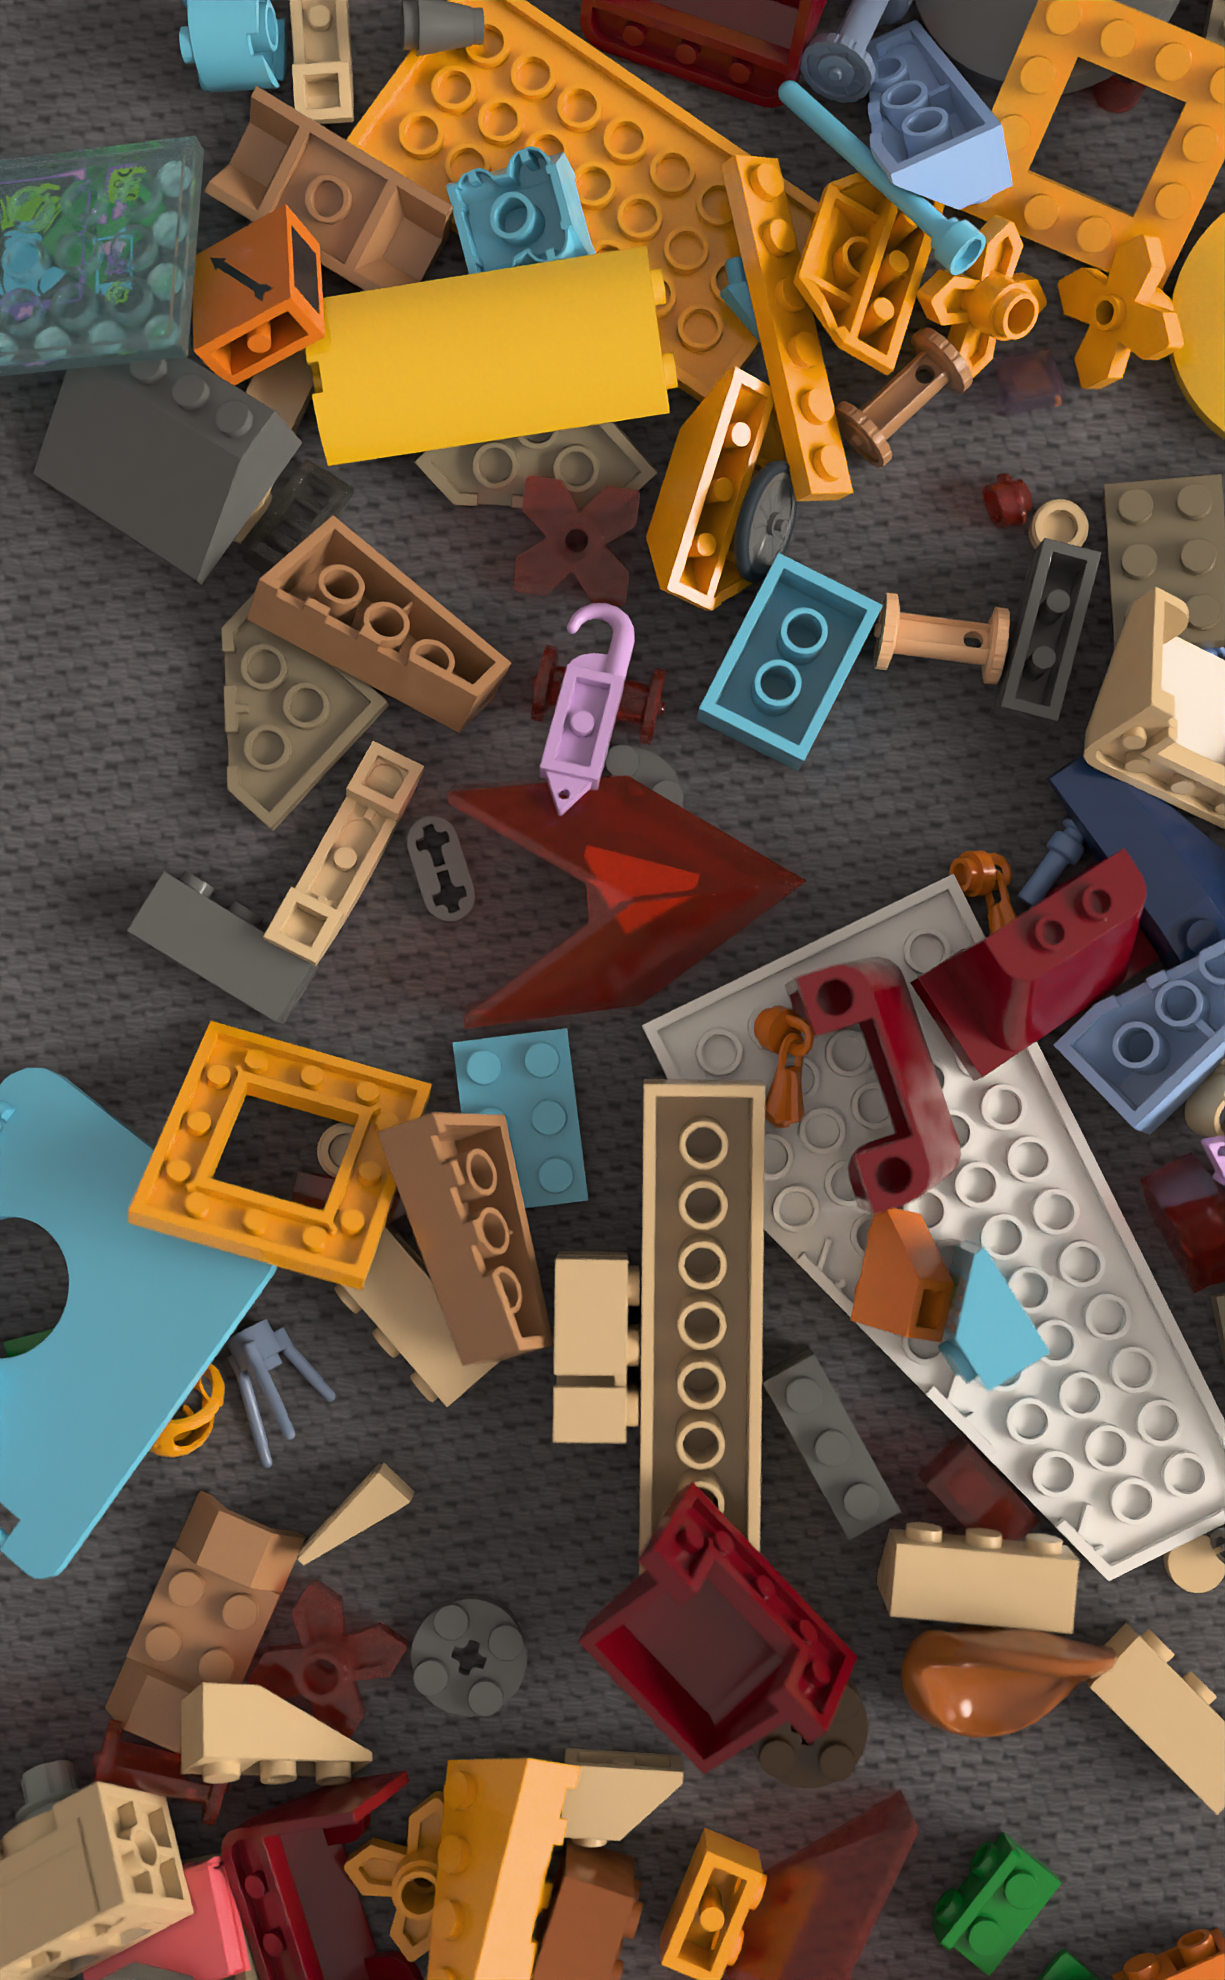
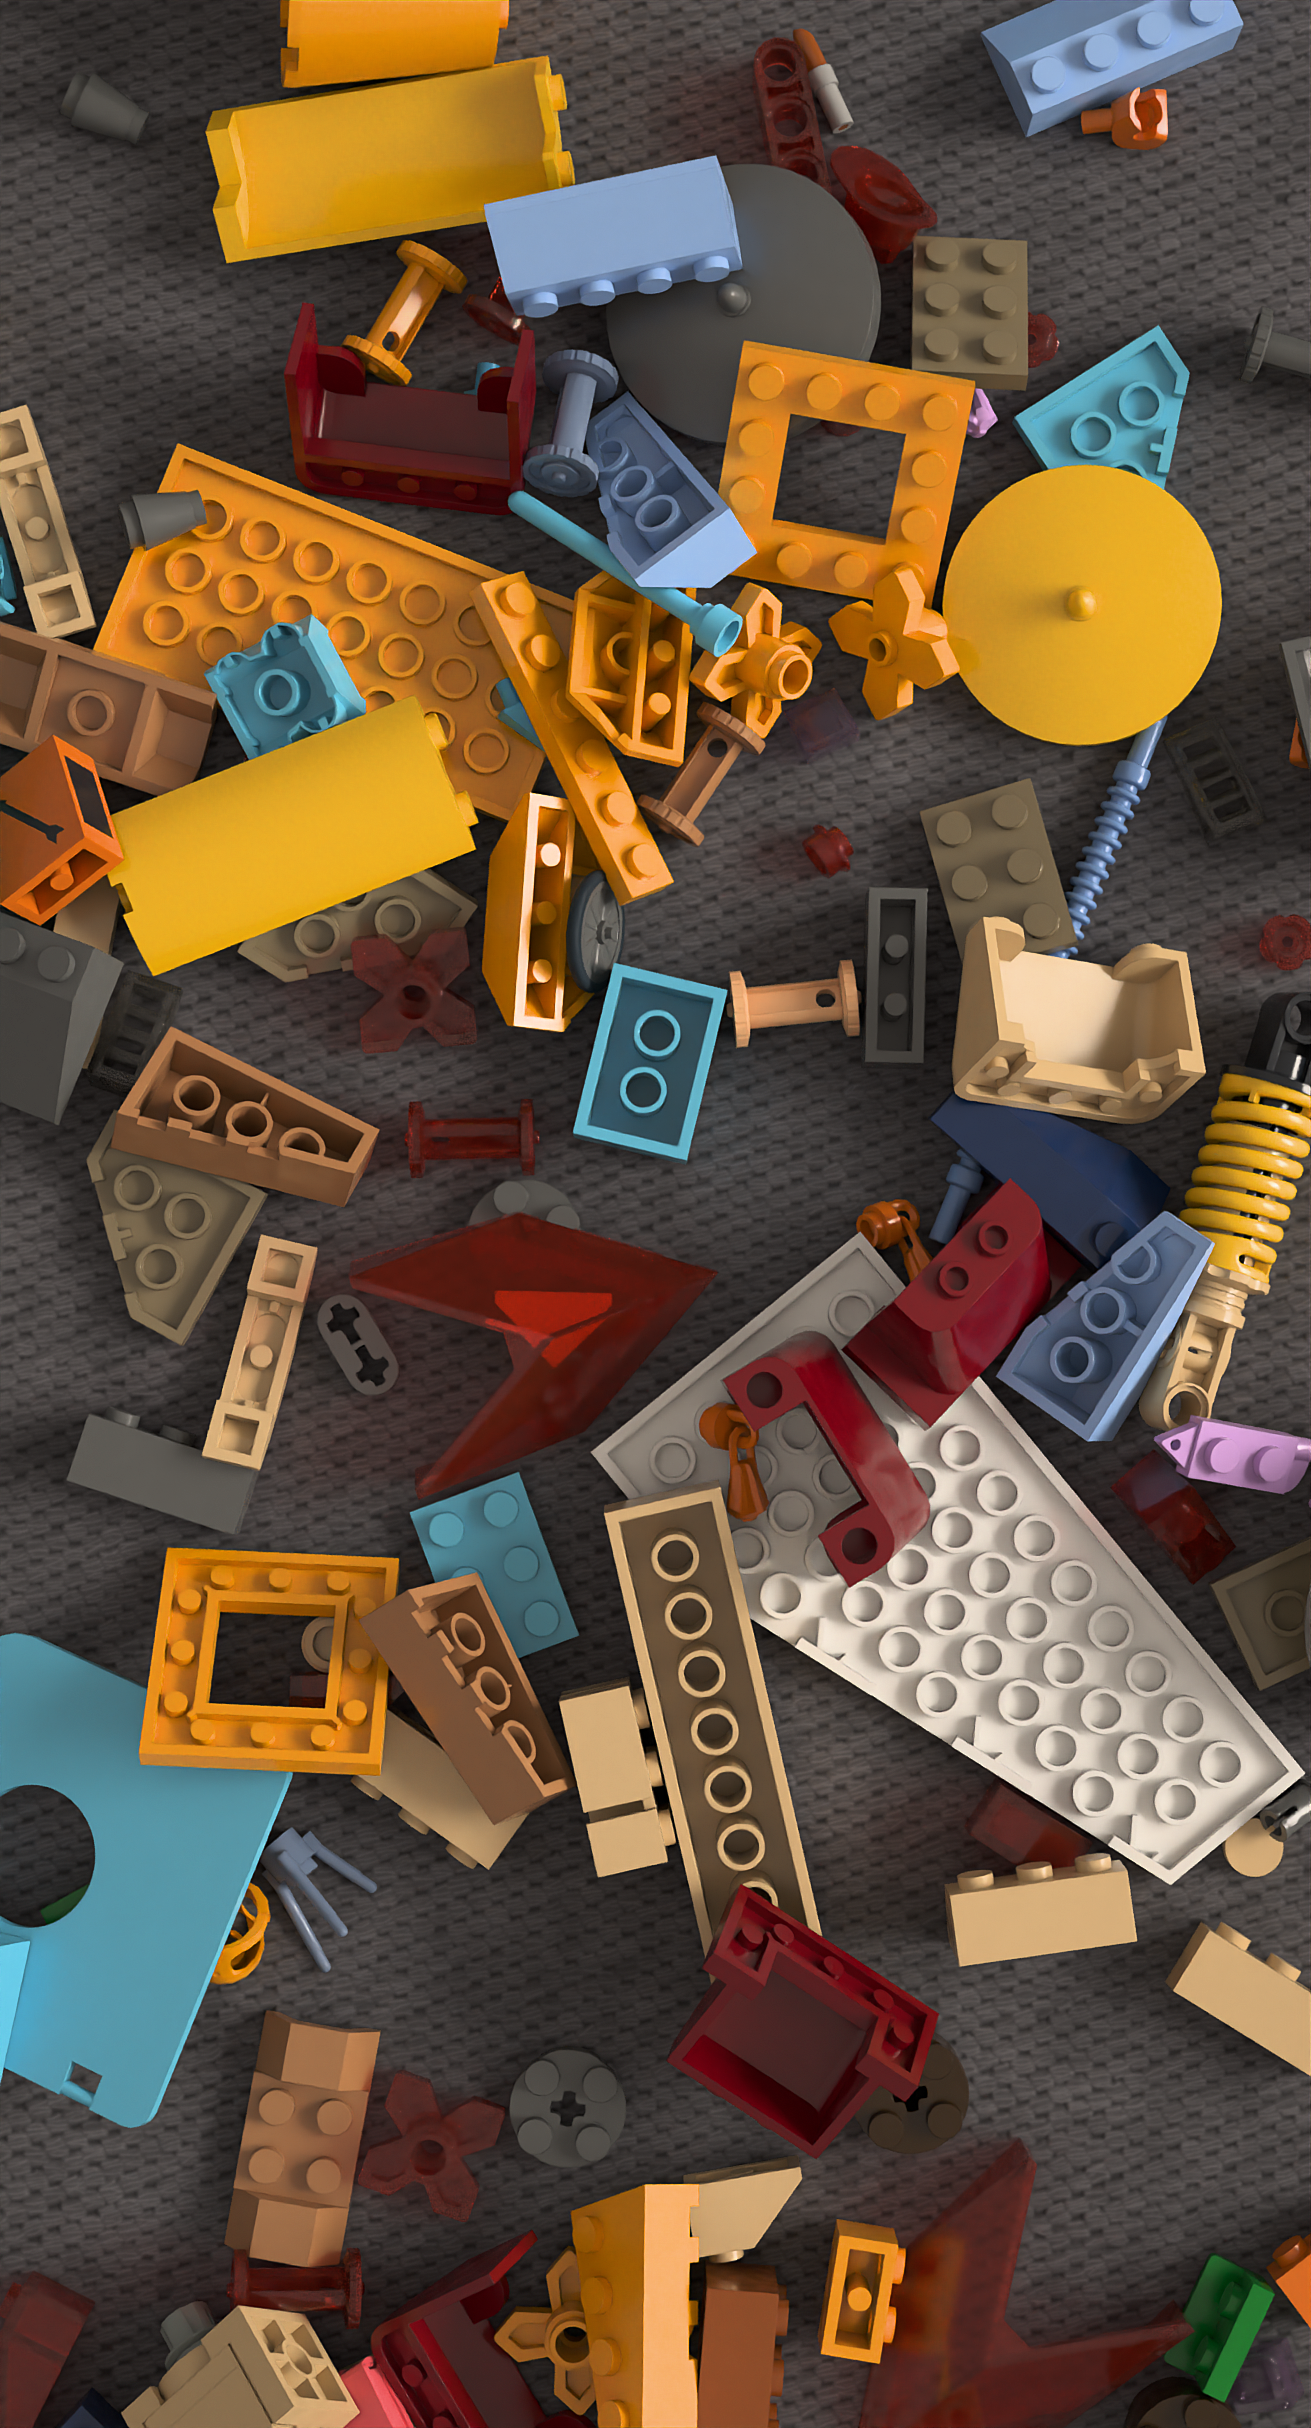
camera: 15 degrees left, 0 degrees up
tan slope [181,1683,372,1786] -> none
tan slope [297,1463,415,1565] -> none
lavender plate [540,603,635,816] -> none
dark grey brick [762,1347,901,1540] -> none
orange slope [850,1208,954,1342] -> none
dark orange piece [901,1623,1117,1738] -> none
green bracket [931,1832,1062,1976] -> none
medium azure slope [938,1240,1051,1392] -> none
tan tile [1028,499,1089,549] -> none

